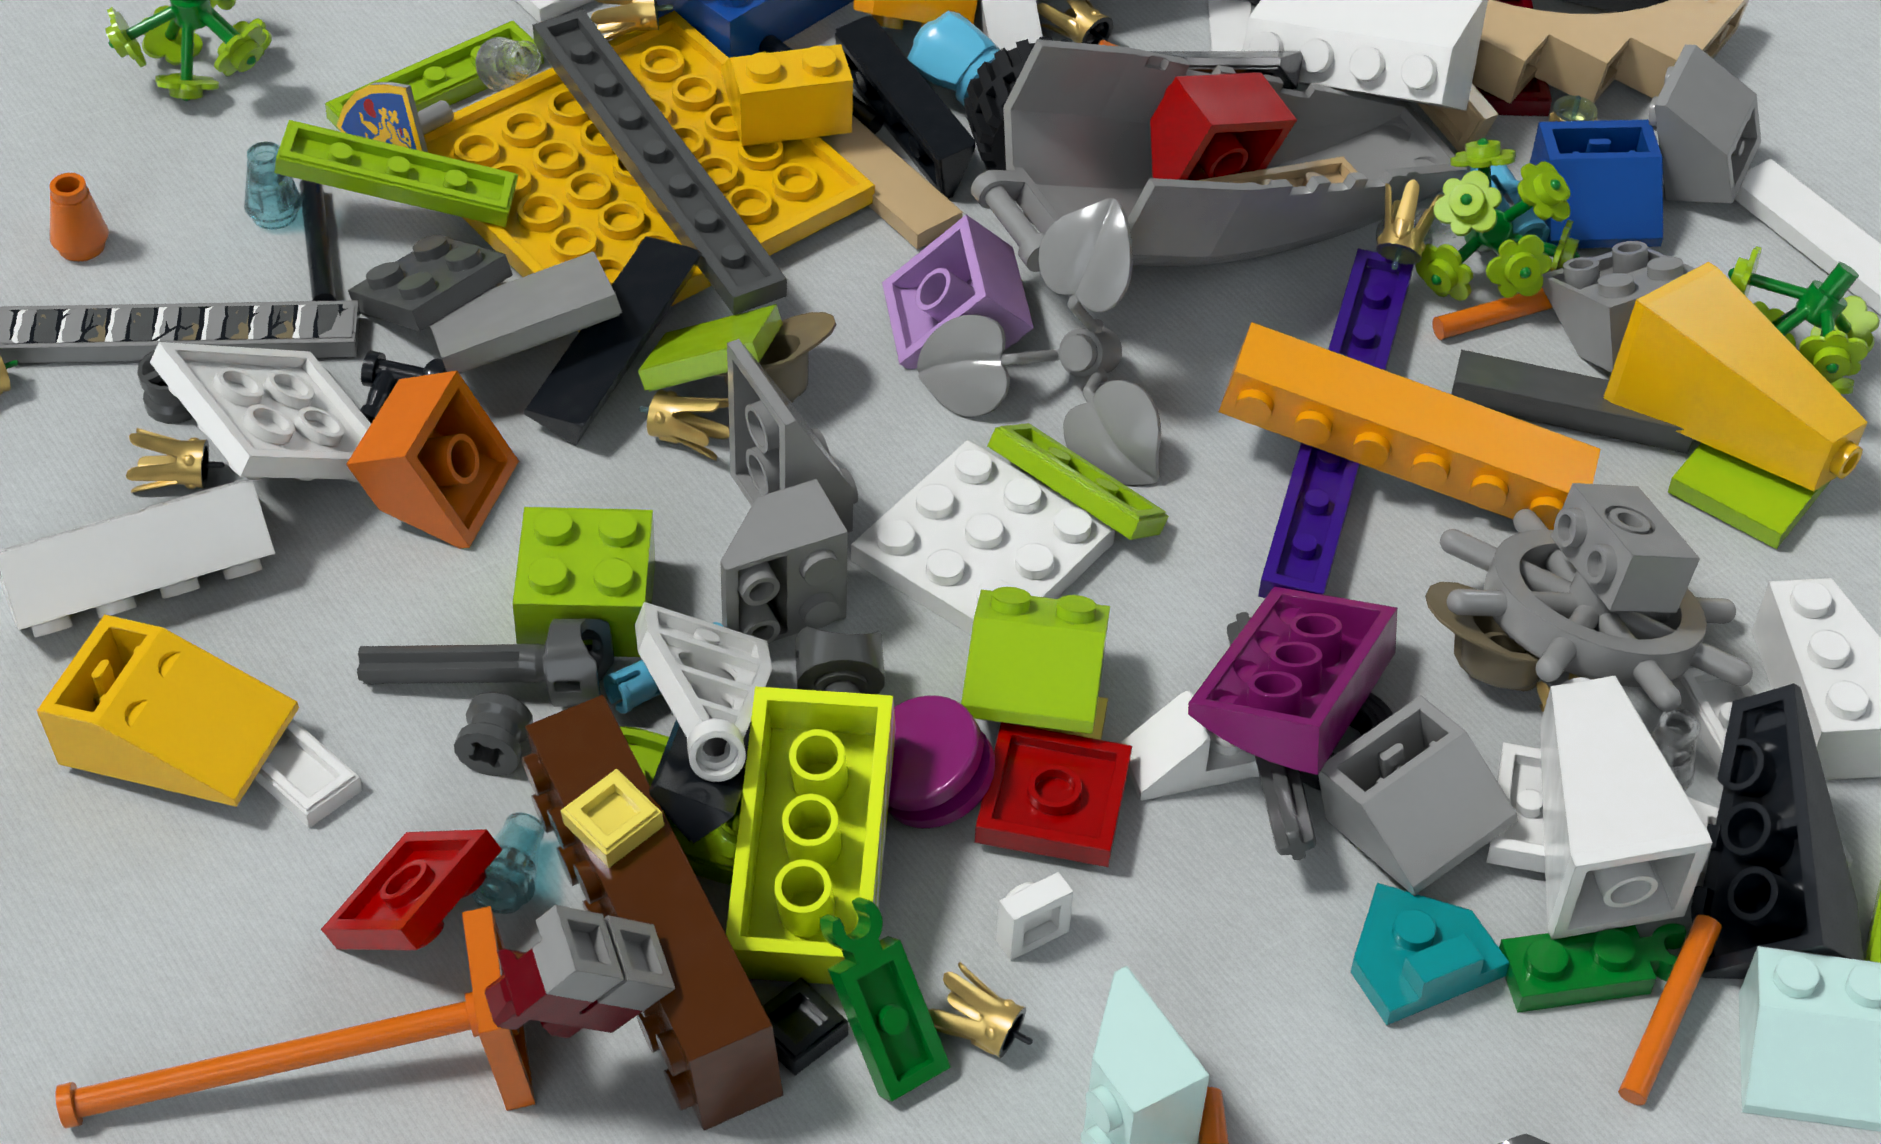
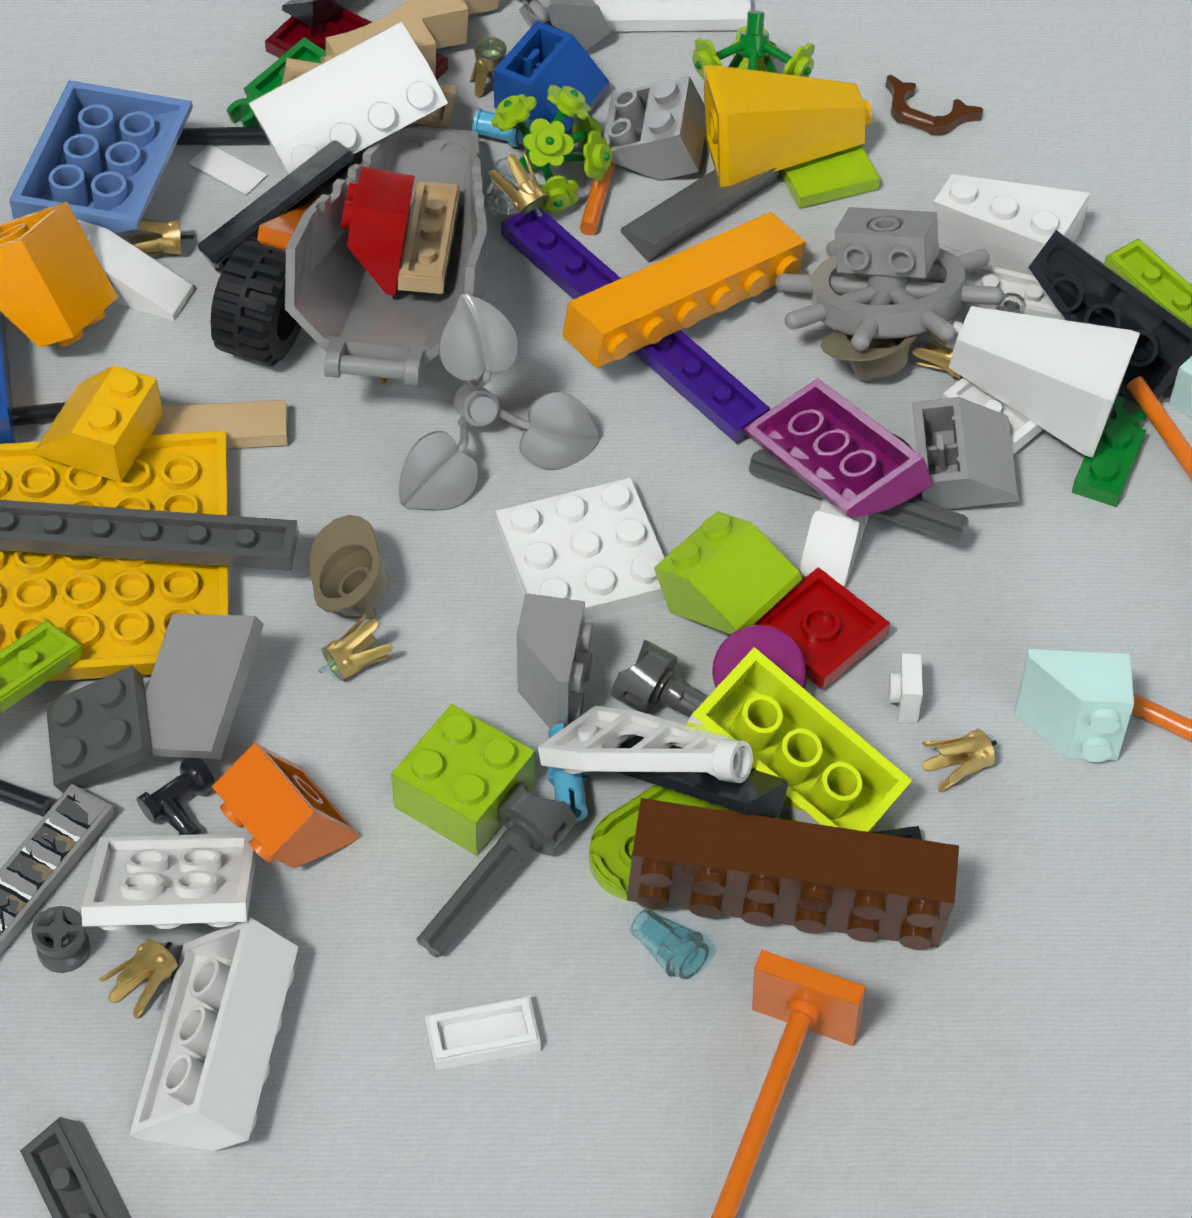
camera: 55 degrees left, 5 degrees up
yellow slope [37,614,299,807] -> none
red plate [321,829,503,950] -> none
dark grey wheel [454,692,533,776] -> none
light grey hips [485,904,675,1038] -> none
black slope [524,236,702,446] -> none
light yellow tile [561,768,665,868] -> none
lime tile [638,304,783,392] -> none
light grey slope [727,339,858,533] -> none
green plate [820,897,951,1102] -> none
black slope [835,15,976,199] -> none
lavender slope [882,214,1034,369] -> none
medium azure piece [908,11,1000,106] -> none
lime tile [987,423,1169,540] -> none
teal plate [1350,883,1510,1026] -> none

